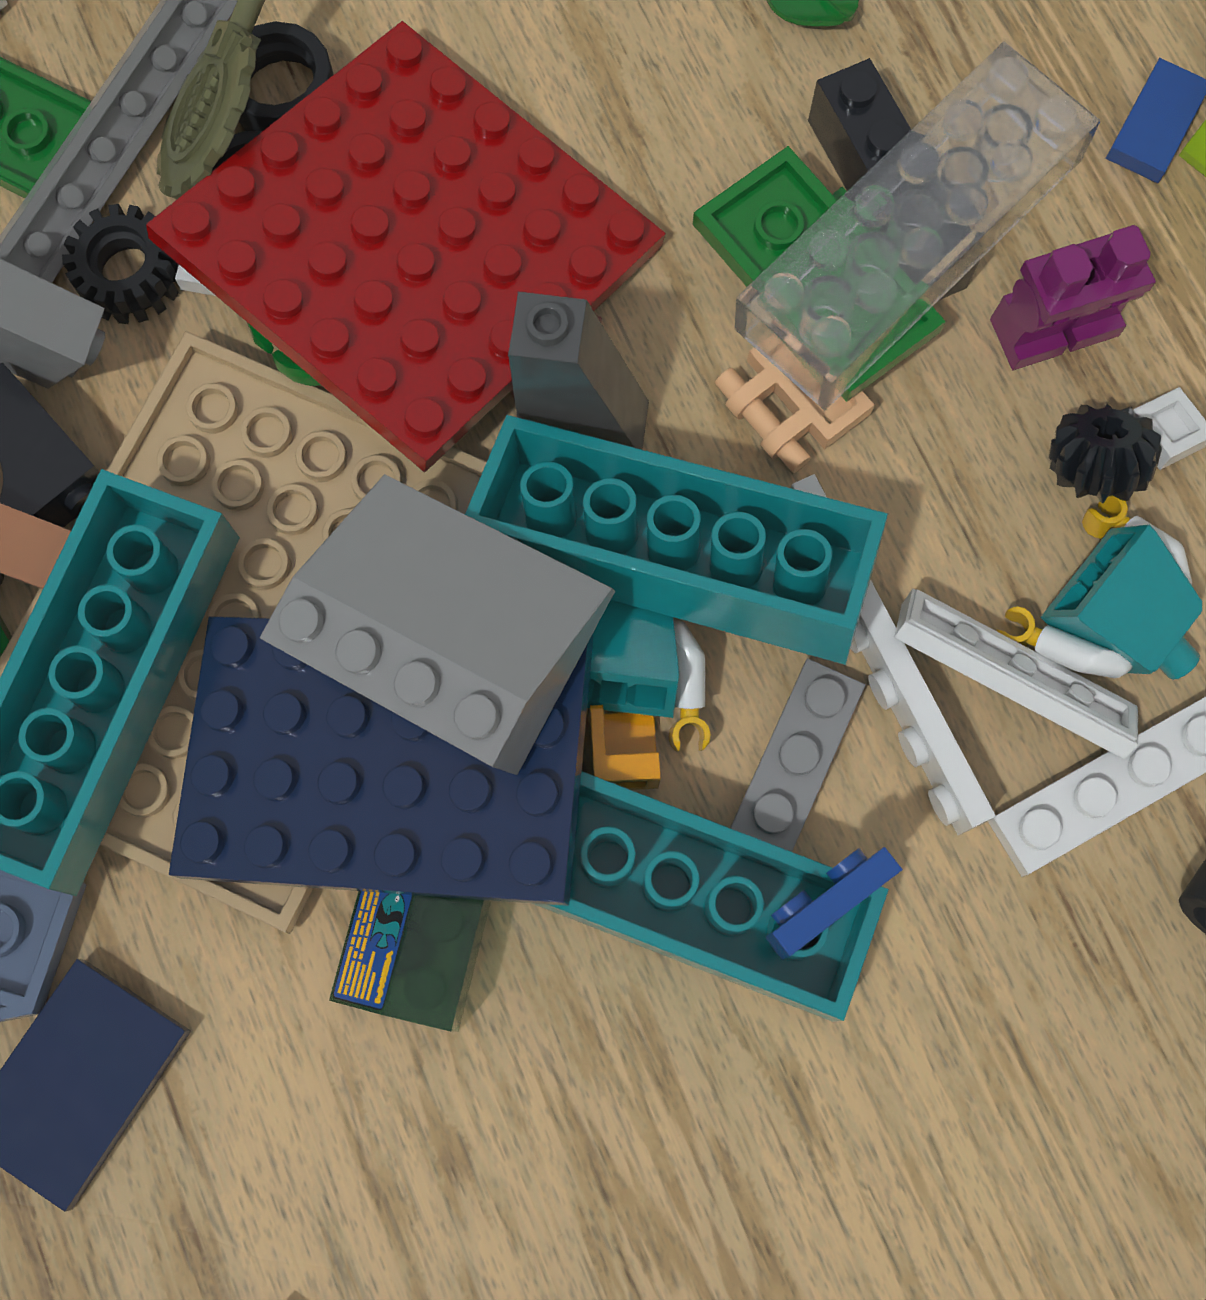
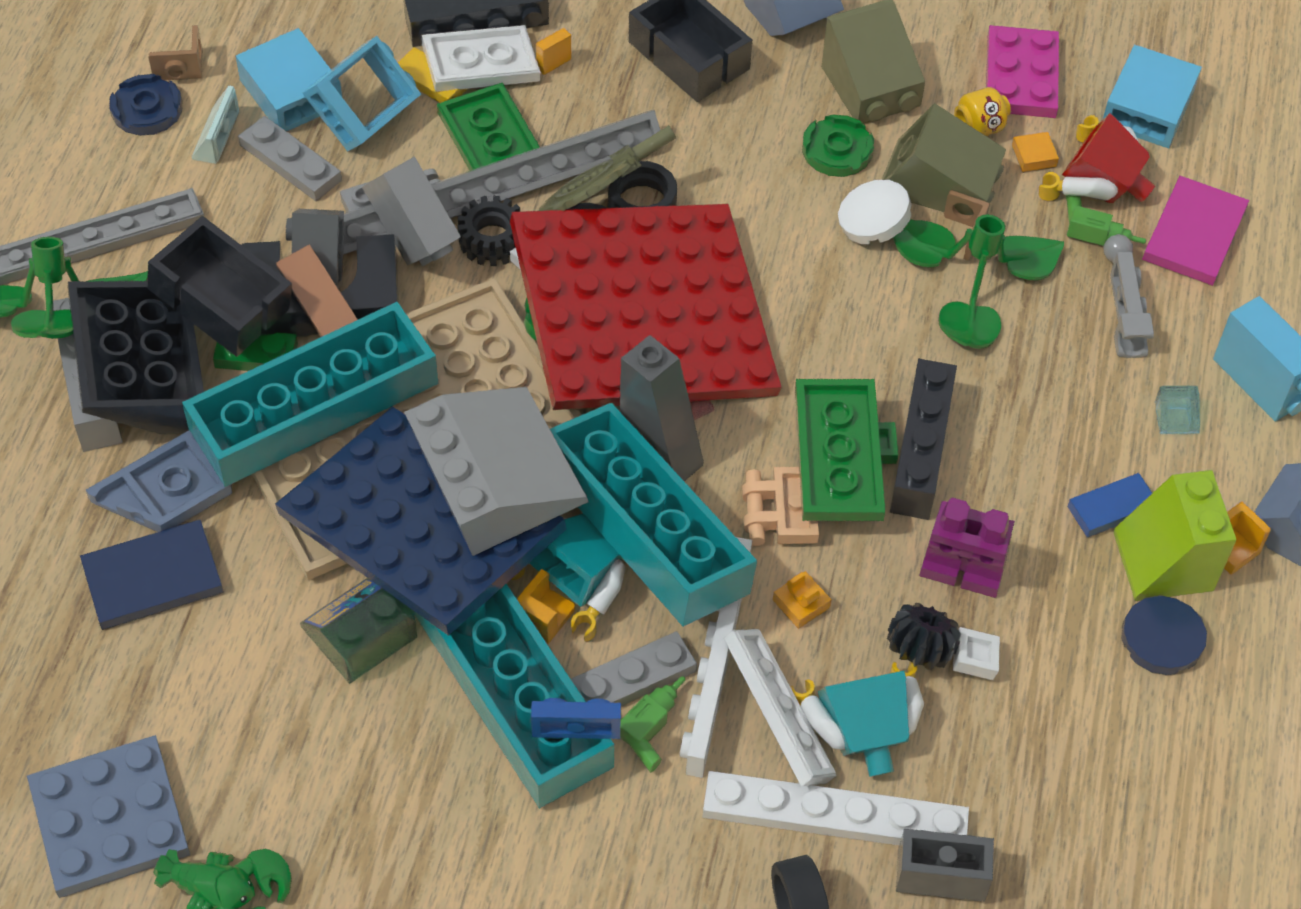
camera: 35 degrees right, 20 degrees down
clear brick [734,41,1101,411] -> none
none -> bright green piece [620,676,685,773]
none -> light orange tile [773,571,832,629]

